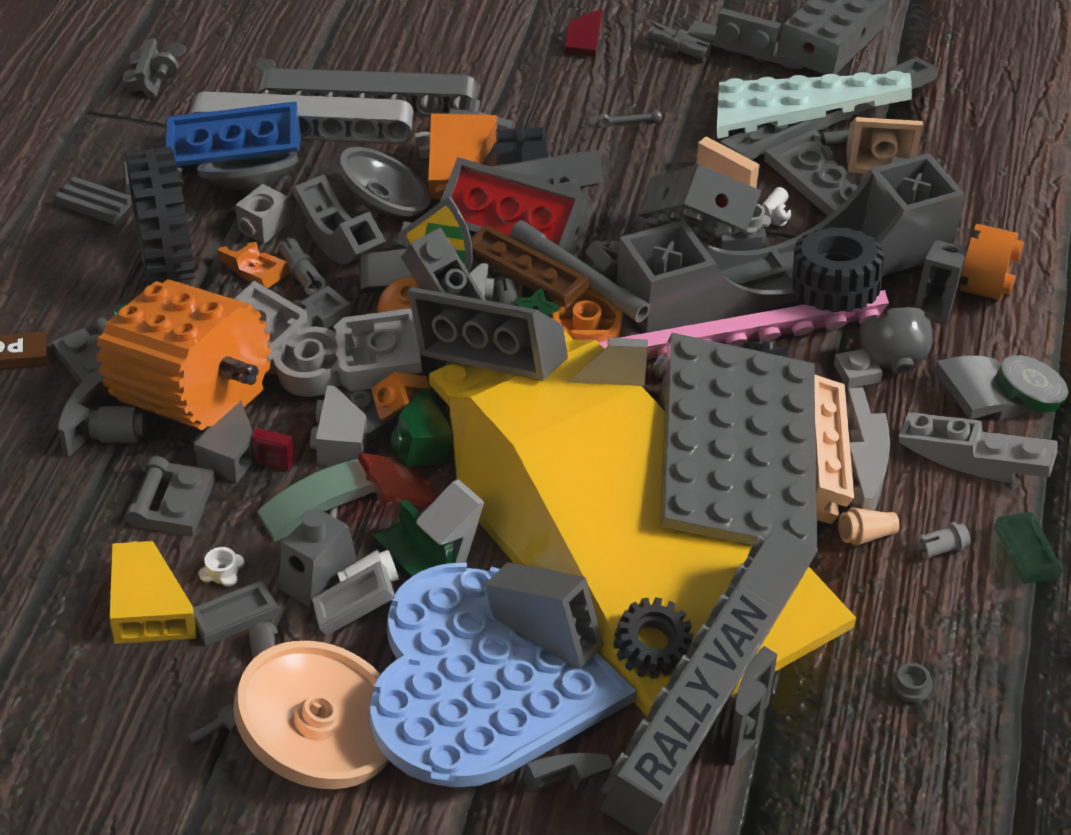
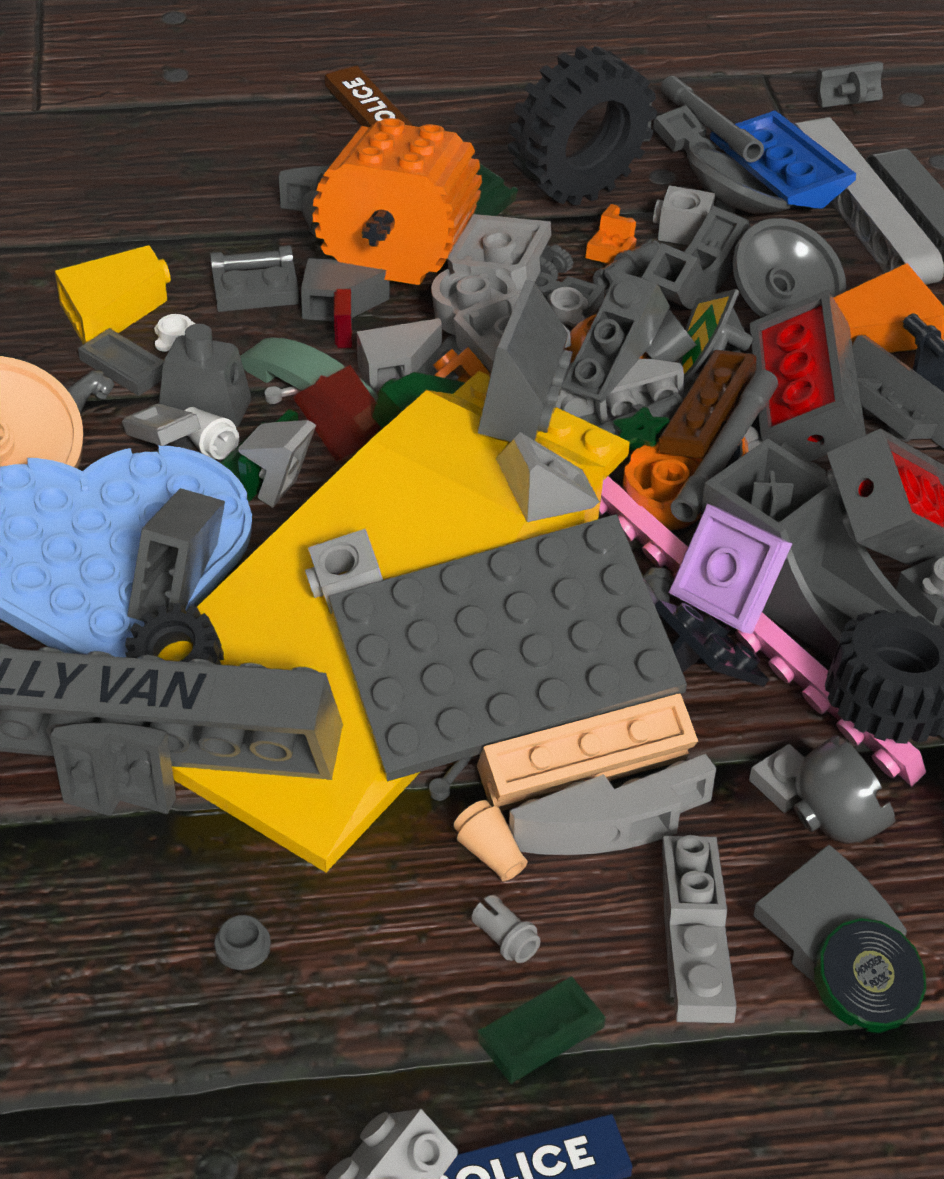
camera: 70 degrees right, 0 degrees up
none -> light grey brick [305,528,383,614]
none -> light grey plate [547,287,588,327]
none -> dark grey piece [661,76,764,162]
none -> lavender tile [668,504,792,634]

